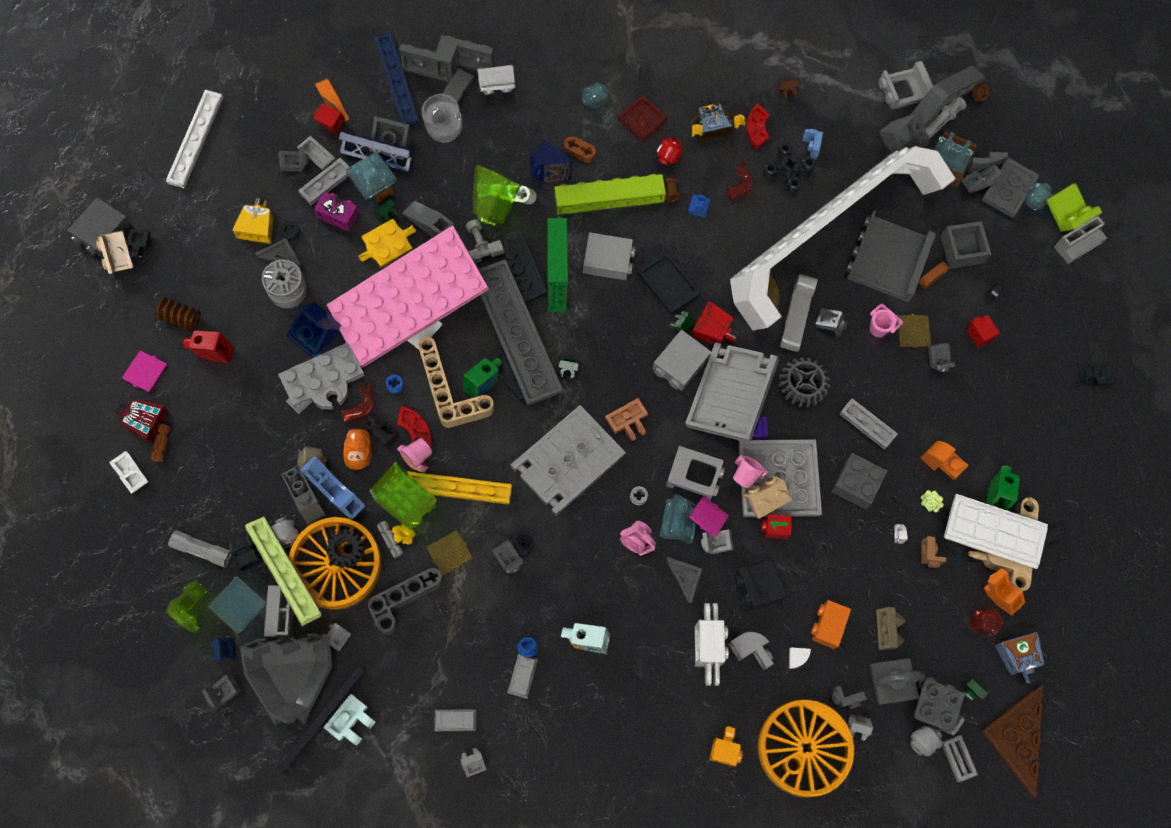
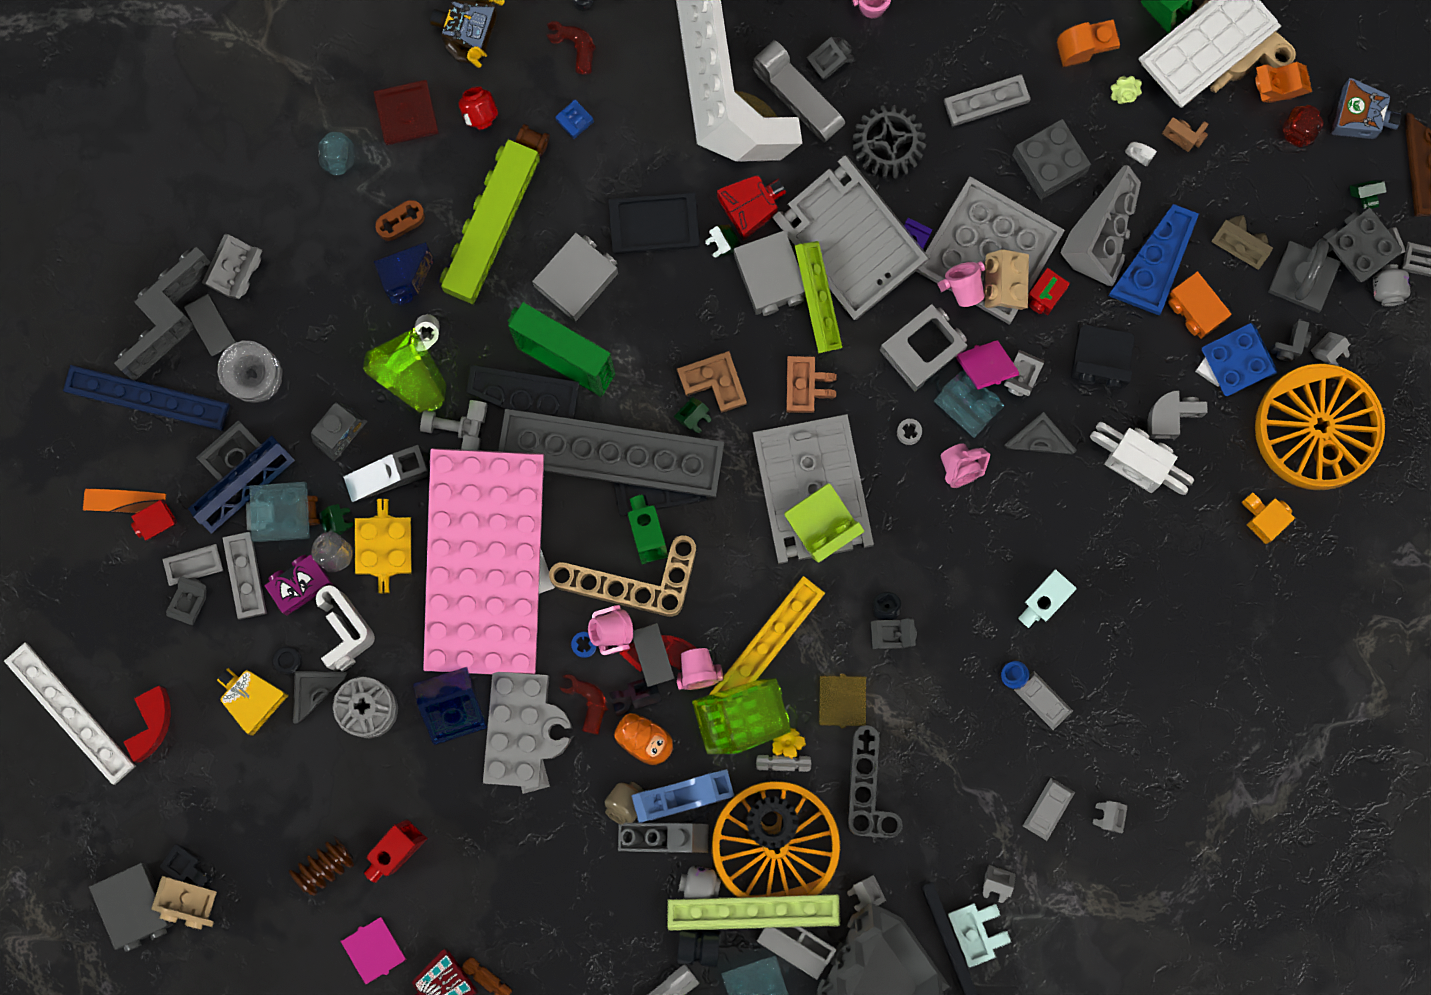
camera: 50 degrees left, 10 degrees up
none -> red brick [124,686,171,763]
none -> dark grey torso [311,402,367,462]
none -> clear head [311,531,353,573]
none -> white piece [316,586,375,672]
none -> bright pink piece [588,605,633,655]
none -> dark grey slope [633,623,674,687]
none -> medium nougat plate [677,351,747,413]
none -> lime bracket [784,483,865,563]
none -> lime tile [795,241,842,353]
none -> light grey tile [983,865,1016,903]
none -> light grey wedge [1060,165,1141,286]
none -> blue wing [1108,204,1199,315]
none -> blue bracket [1202,323,1279,396]

